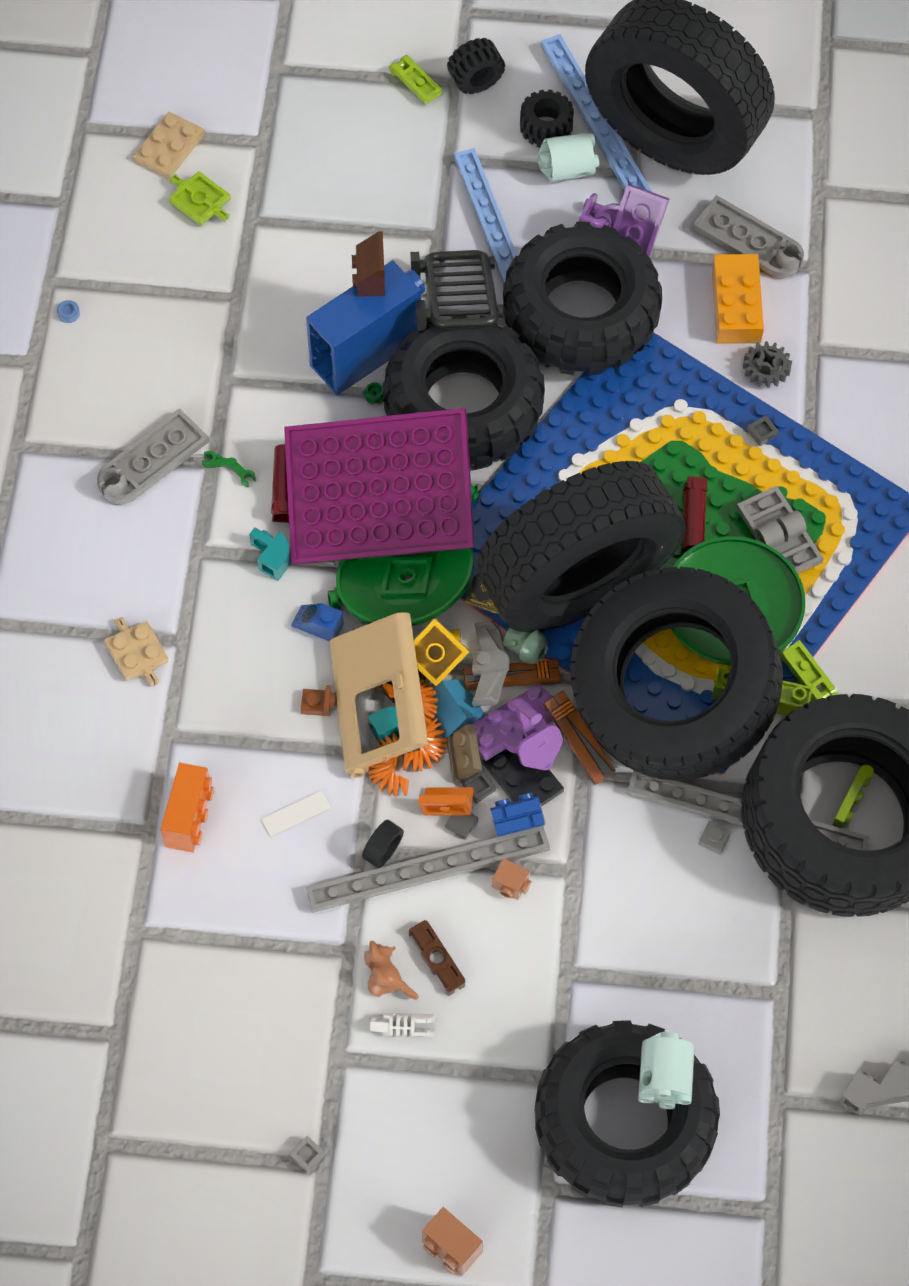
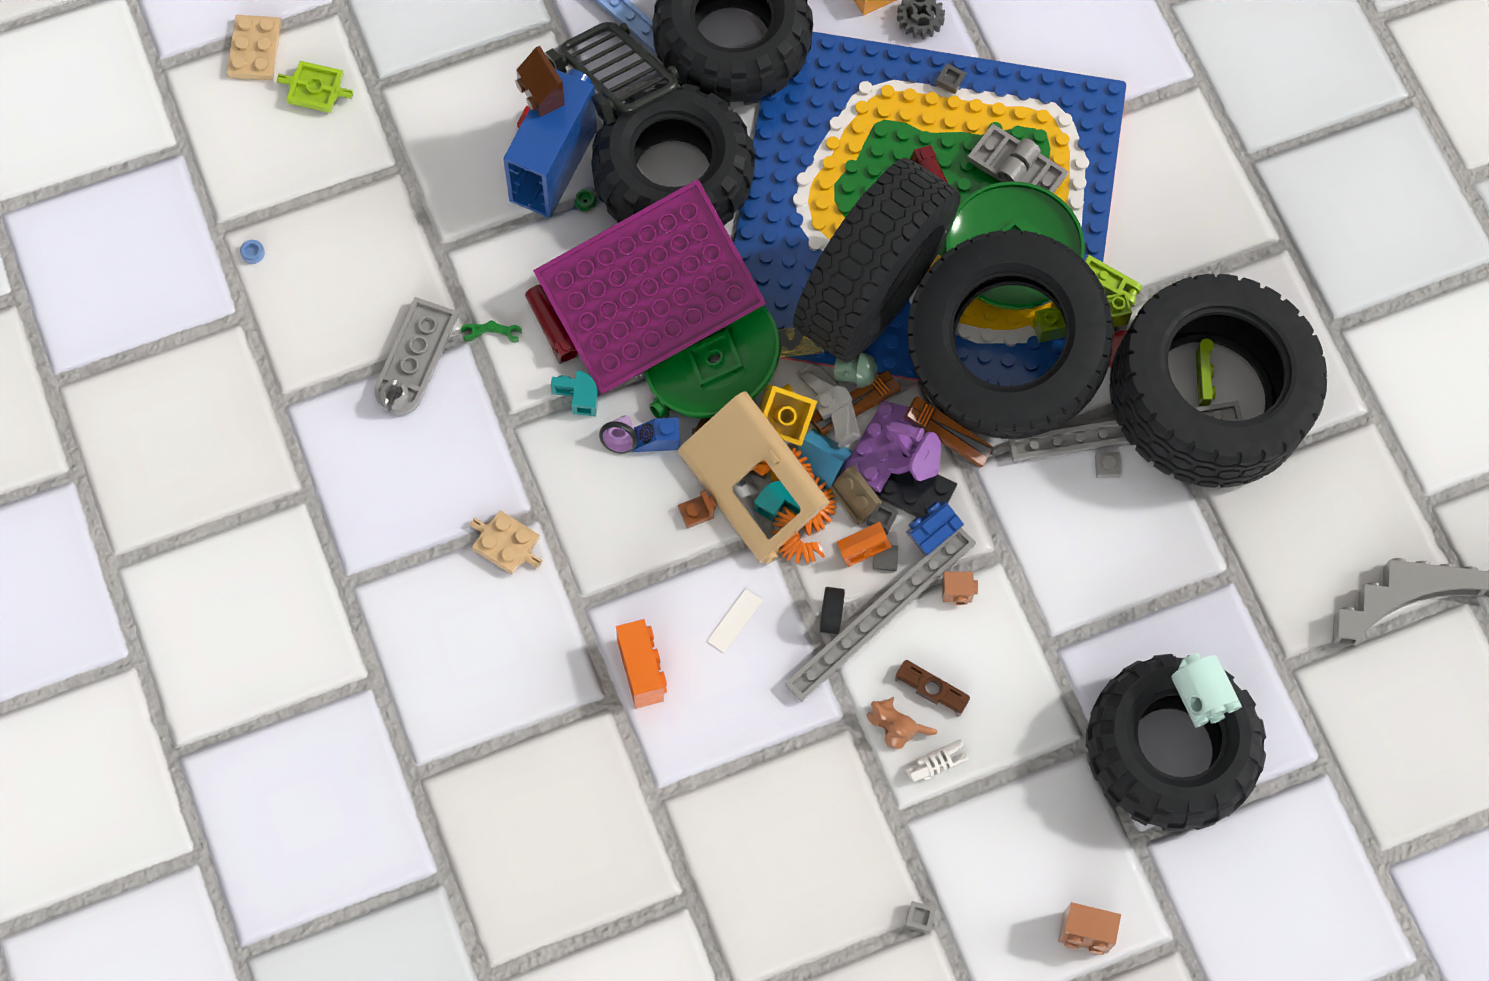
camera: 30 degrees left, 5 degrees up
none -> lavender hat [599,415,638,454]

